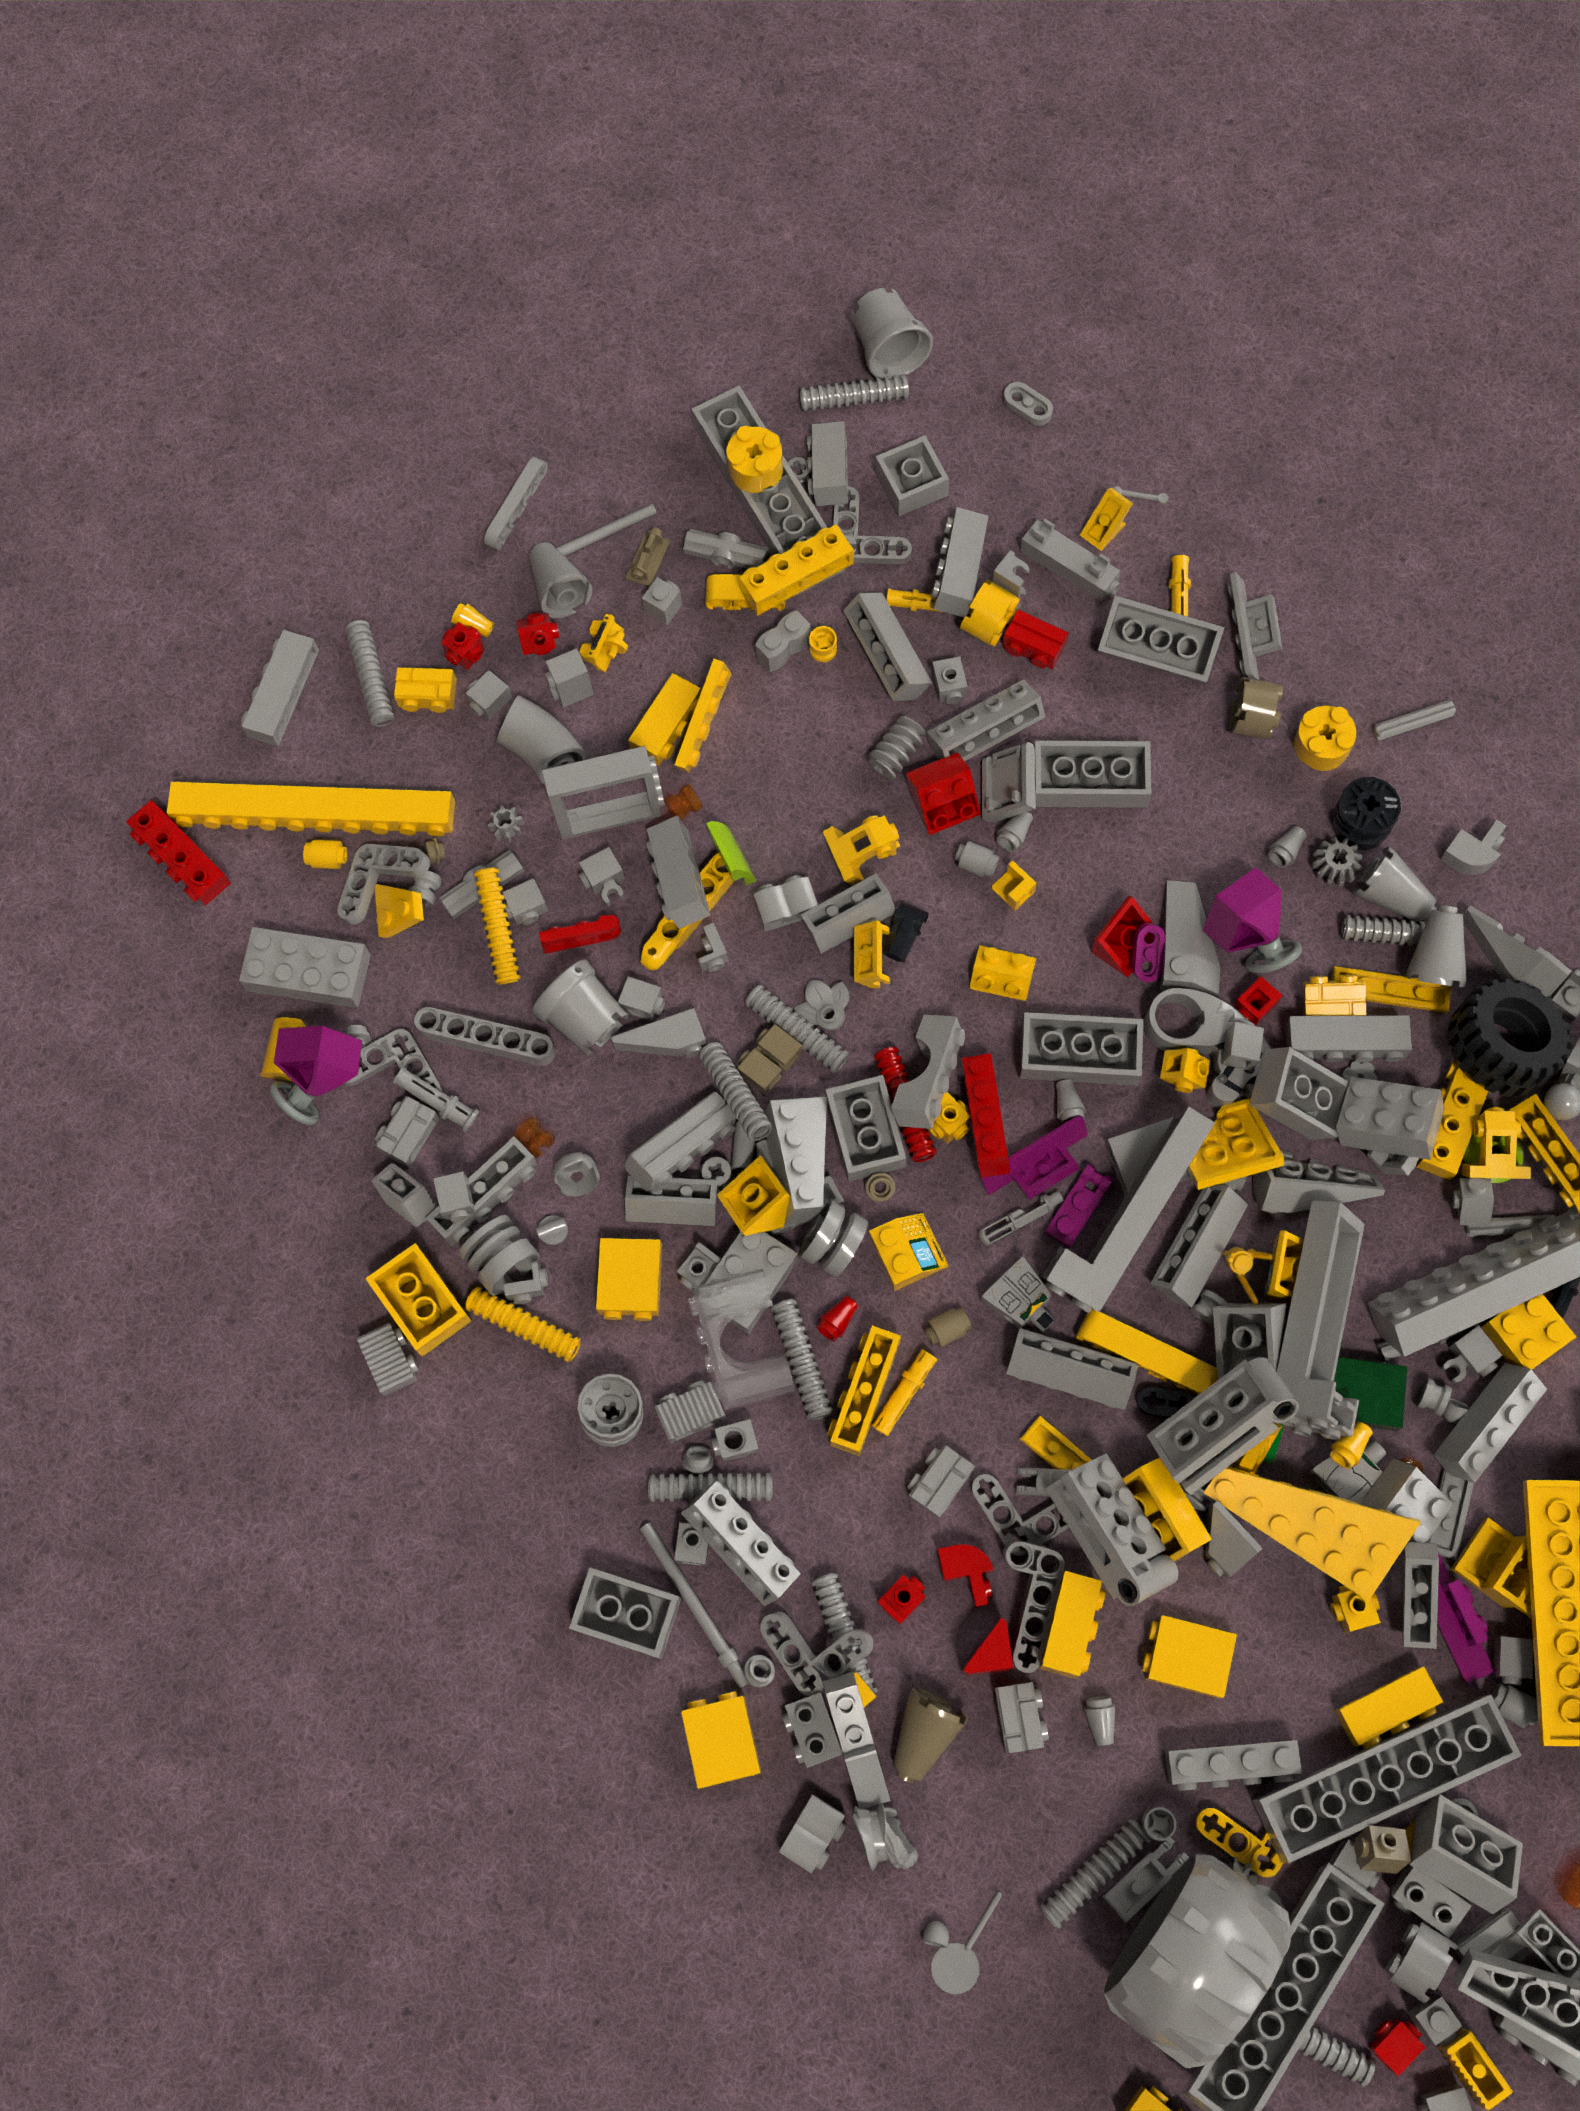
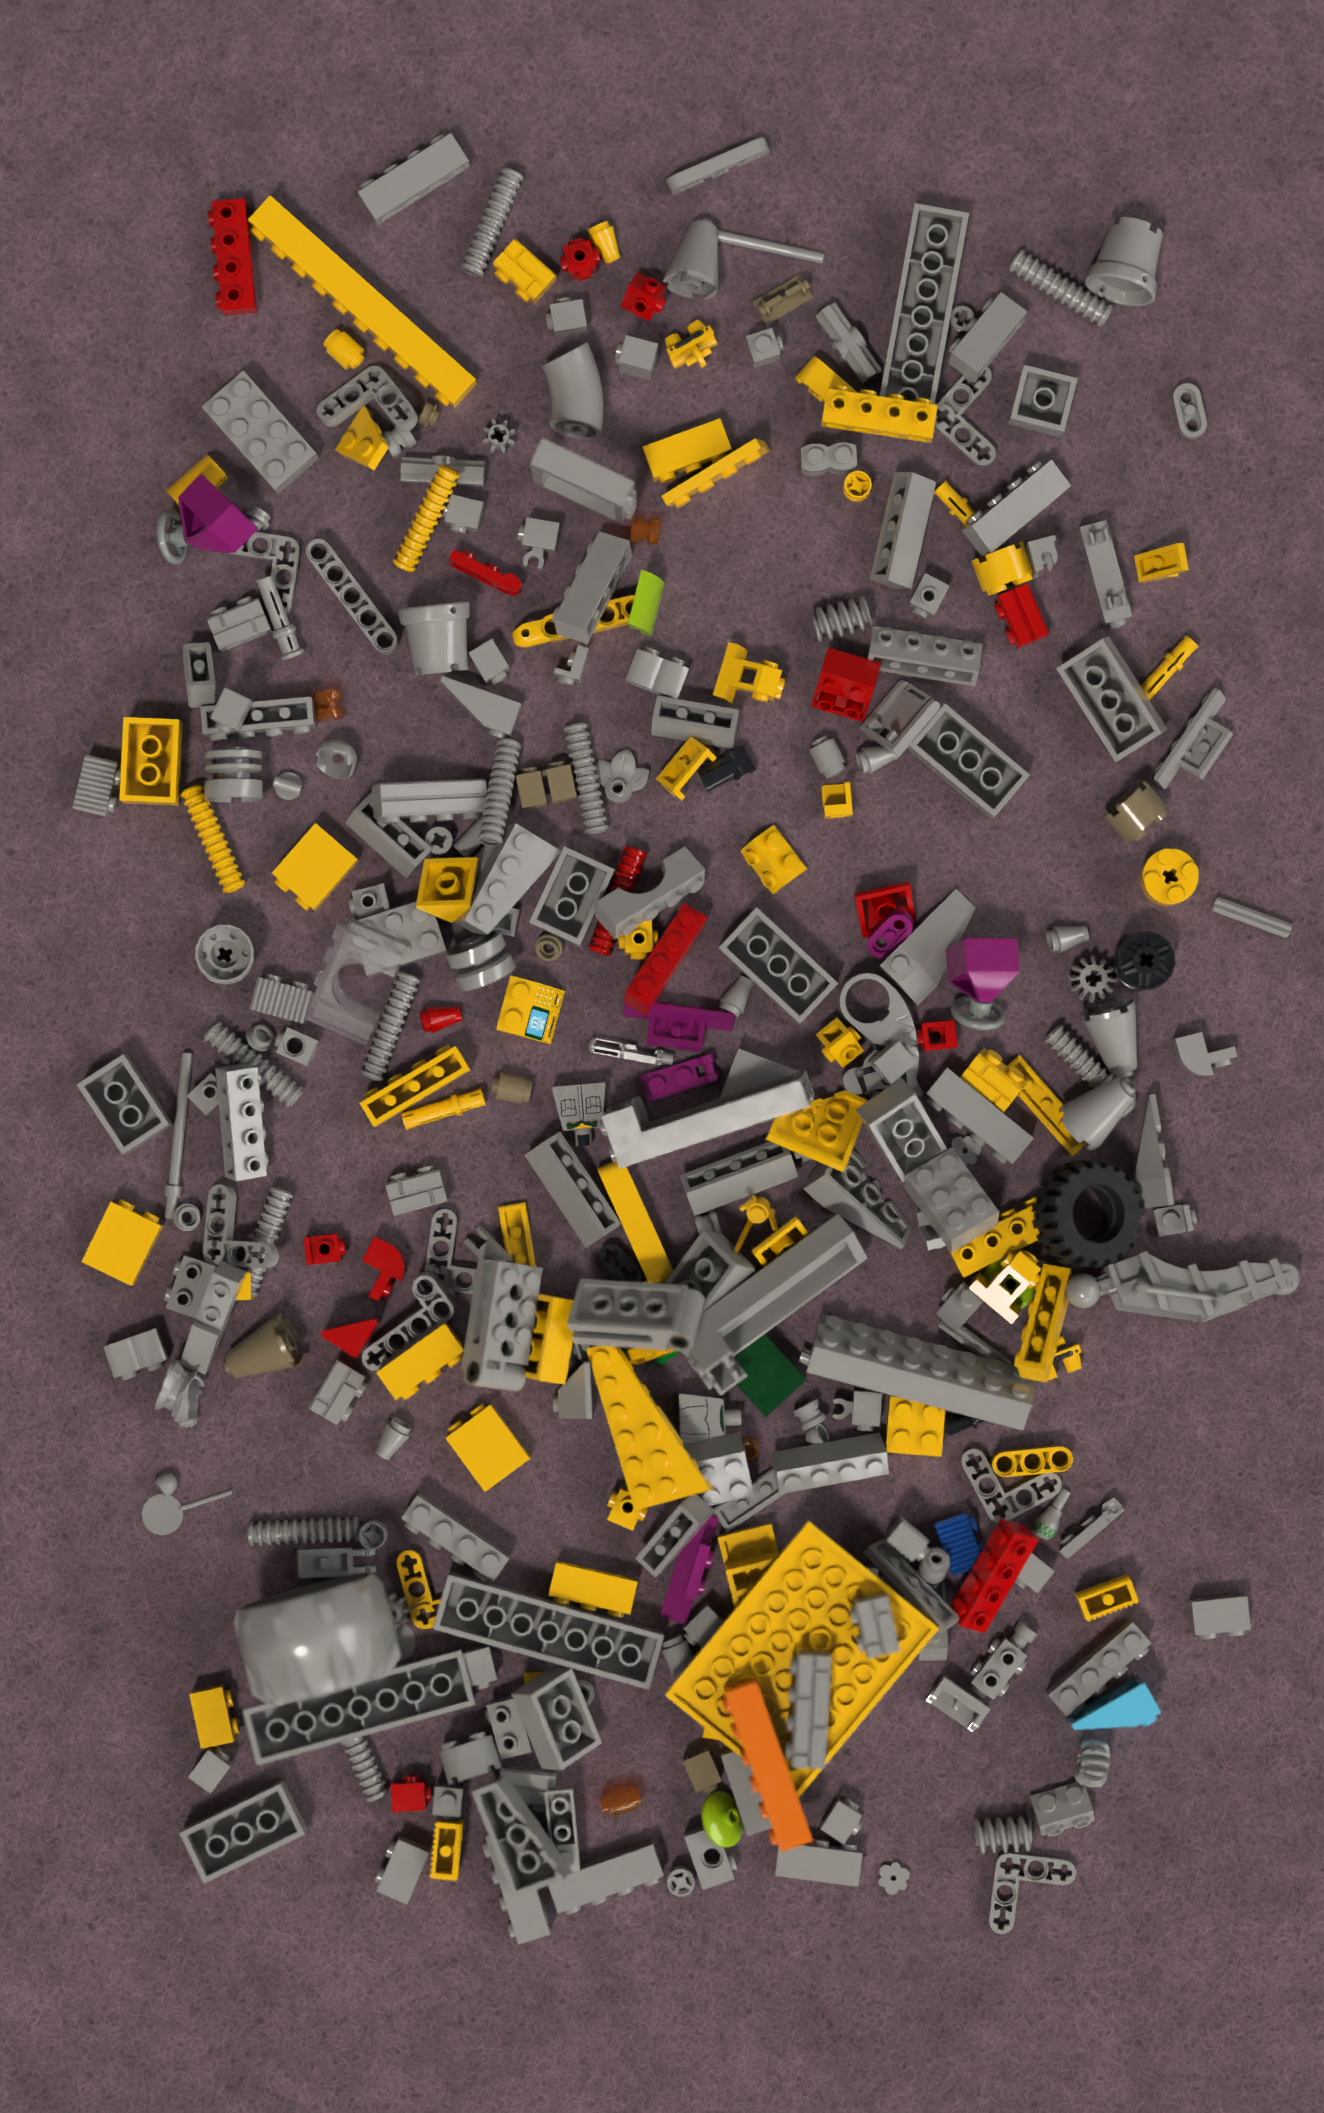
camera: 30 degrees right, 15 degrees up
light grey bracket [504,1261,549,1304] -> none
yellow brick [726,426,783,493] -> none
light grey hinge [1113,486,1169,504] -> none
yellow cone [1330,1422,1373,1469] -> none
dark tan brick [1354,1825,1411,1874] -> none

